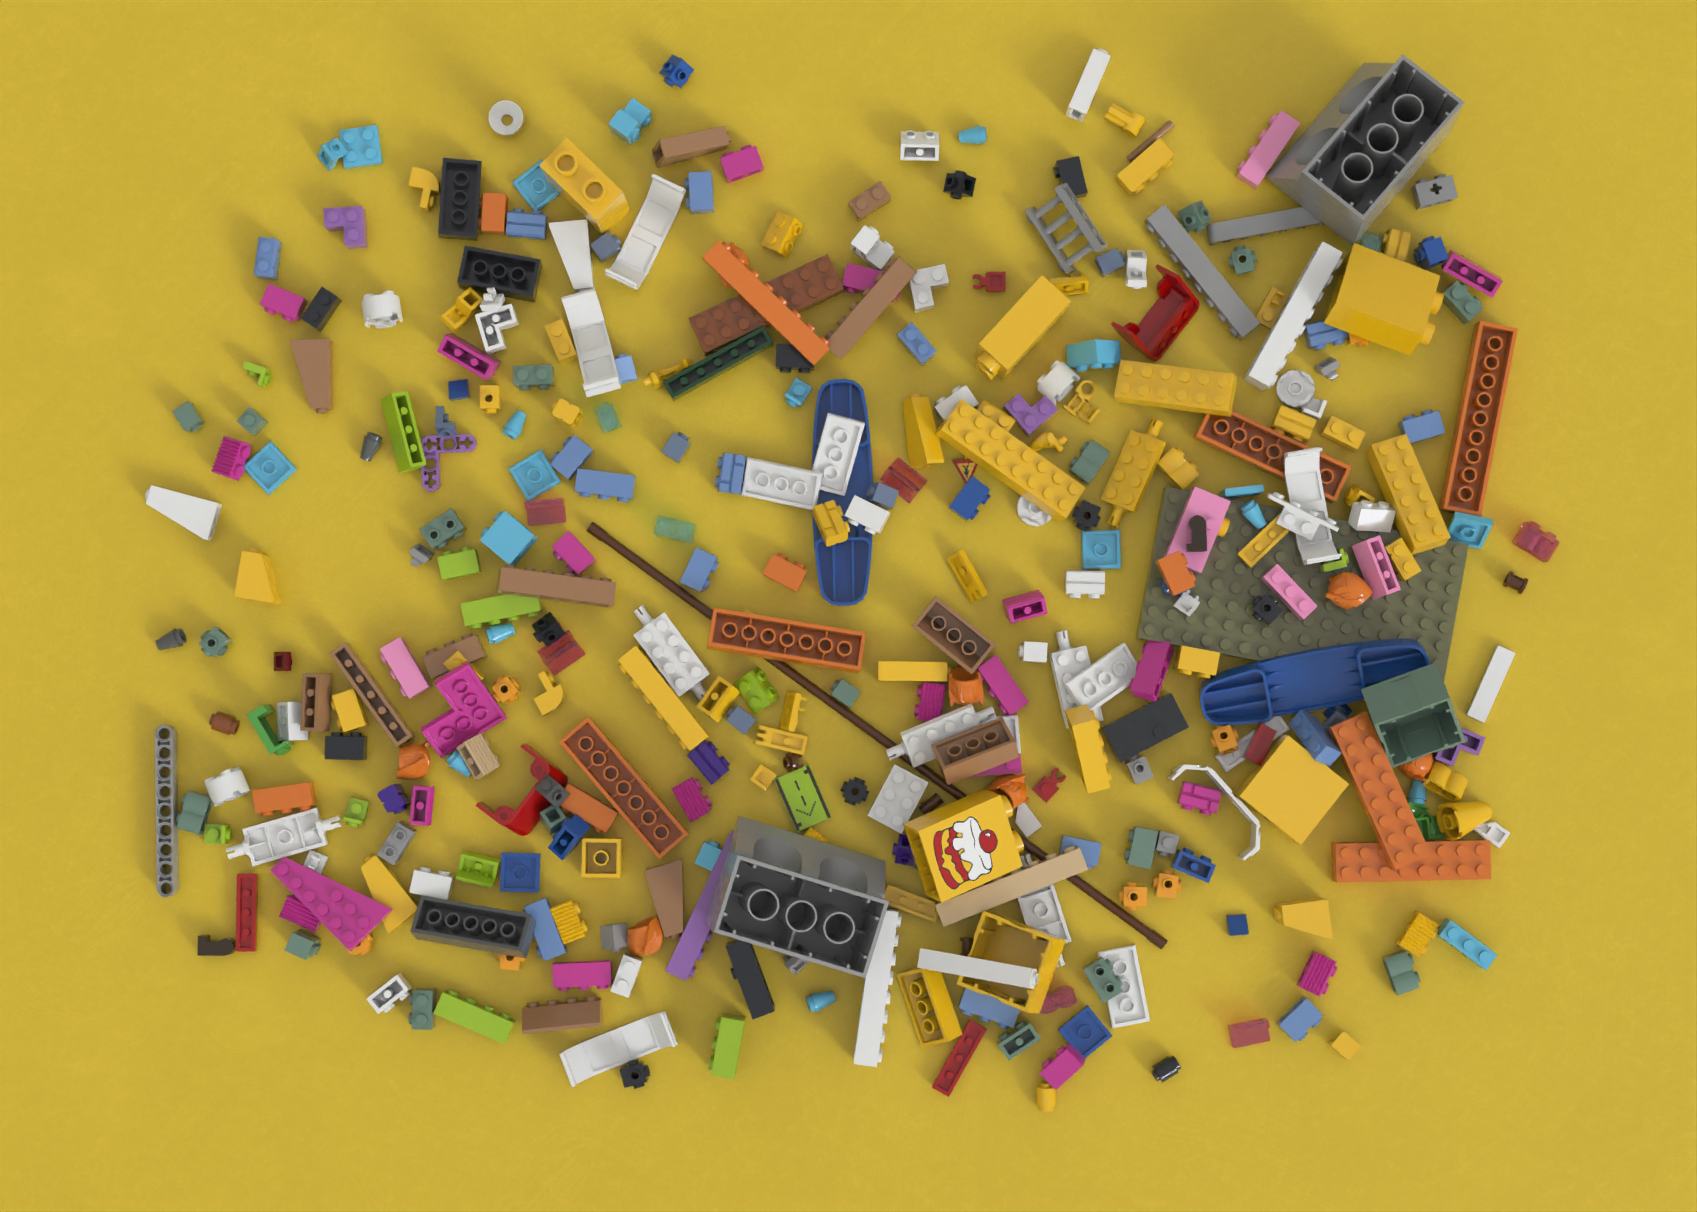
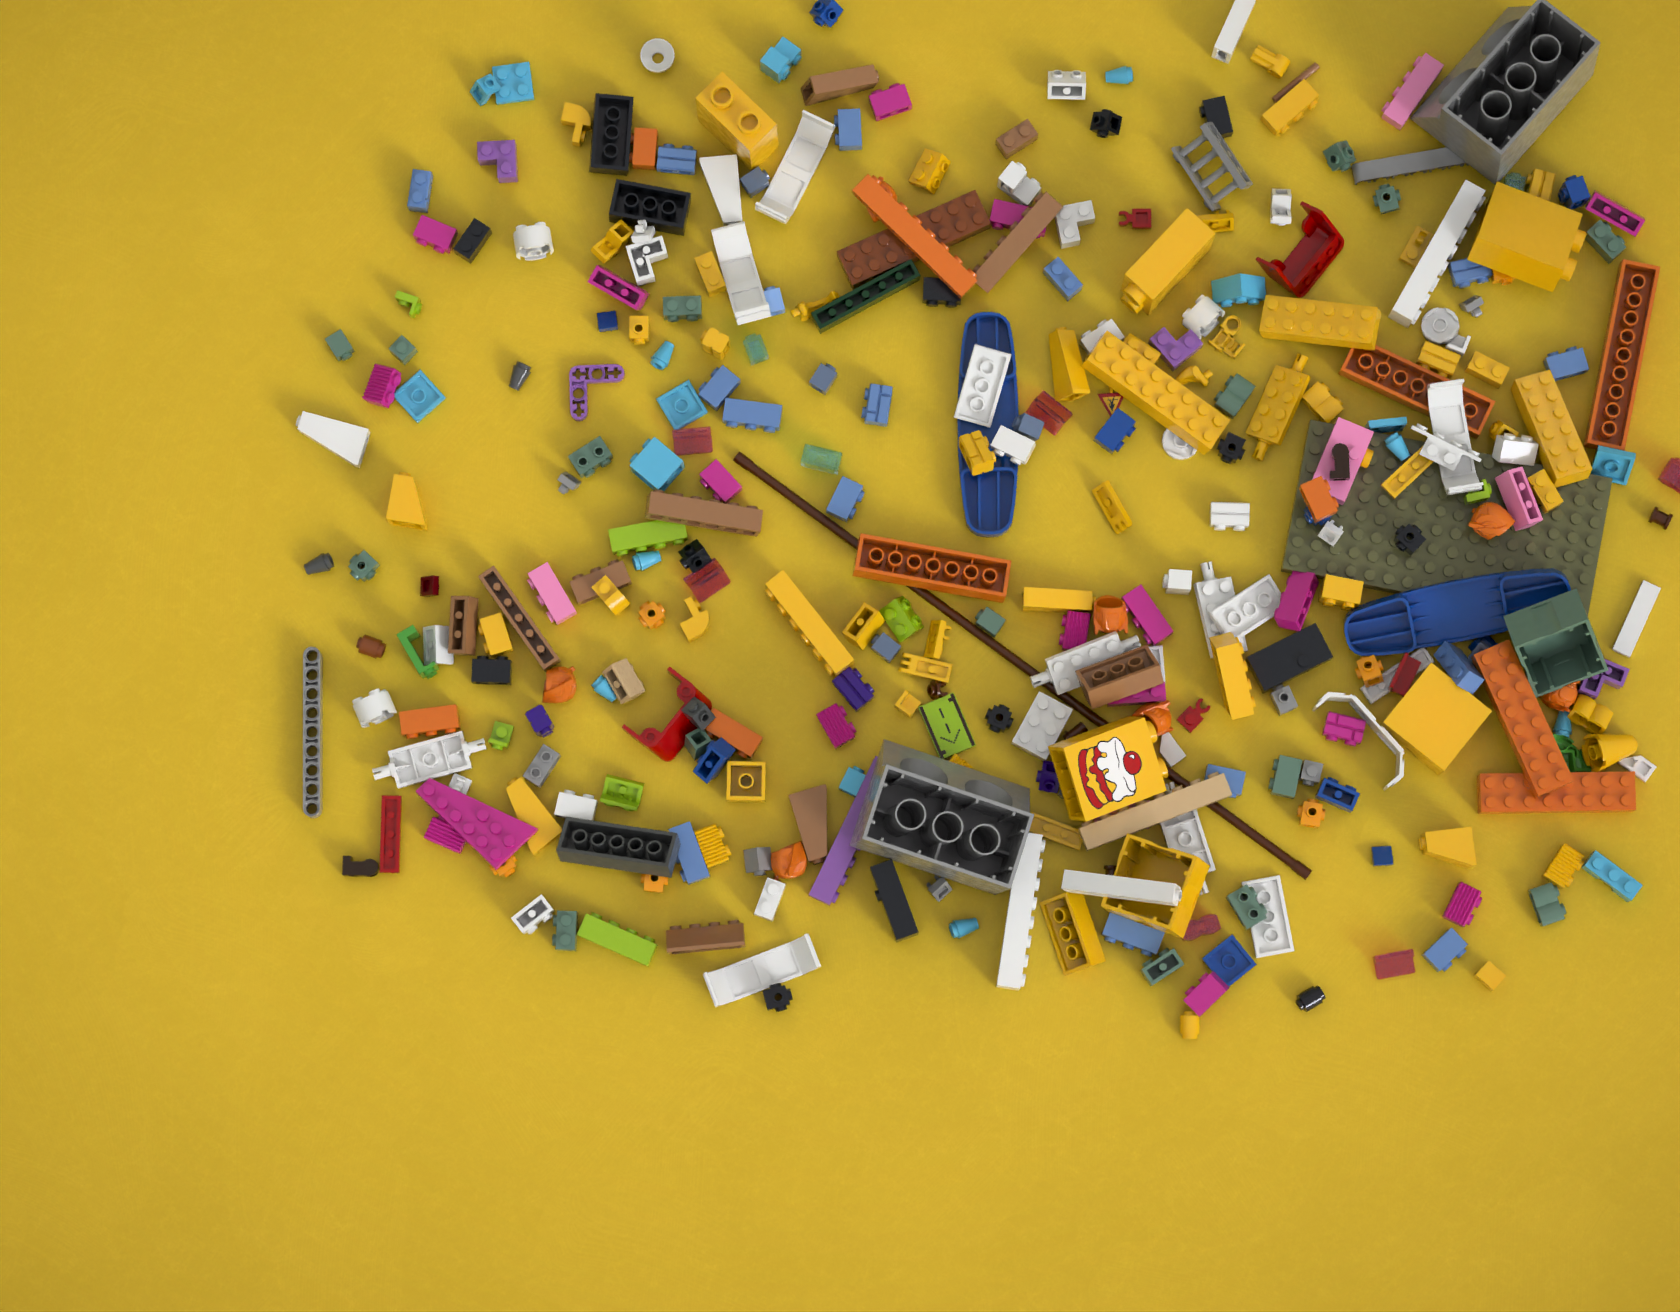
camera: 10 degrees right, 5 degrees down
sand green brick [175,791,213,835] -> none
lime bracket [204,824,232,844] -> none
sand green brick [284,929,321,960] -> none
medium nougat slope [290,339,333,414] -> none
lime brick [380,391,427,473] -> none
dark pink brick [409,785,435,826] -> none
dark pink plate [420,661,507,758] -> none
sand blue bracket [435,406,457,437] -> none
lime brick [437,547,482,581] -> none
blue plate [500,852,541,893] -> none
medium azure tile [512,159,560,211] -> none
dark pink brick [552,960,613,991] -> none
orange brick [559,717,690,859] -> none
white plate [633,605,710,701] -> none
lime brick [708,1013,745,1079] -> none
white tile [741,457,823,510] -> none
orange brick [763,552,807,593] -> none
medium azure bracket [784,378,812,408] -> none
medium nougat slope [912,597,996,674] -> none
red plate [932,1019,987,1097] -> none
dark pink brick [1002,590,1047,624] -> none
medium azure tile [1081,530,1121,569] -> none
sand blue brick [1094,248,1126,278] -> none
light orange brick [1118,882,1147,910] -> none
light grey brick [1145,204,1260,340] -> none
bright pink brick [1260,564,1317,620] -> none
light grey brick [1411,174,1458,210] -> none

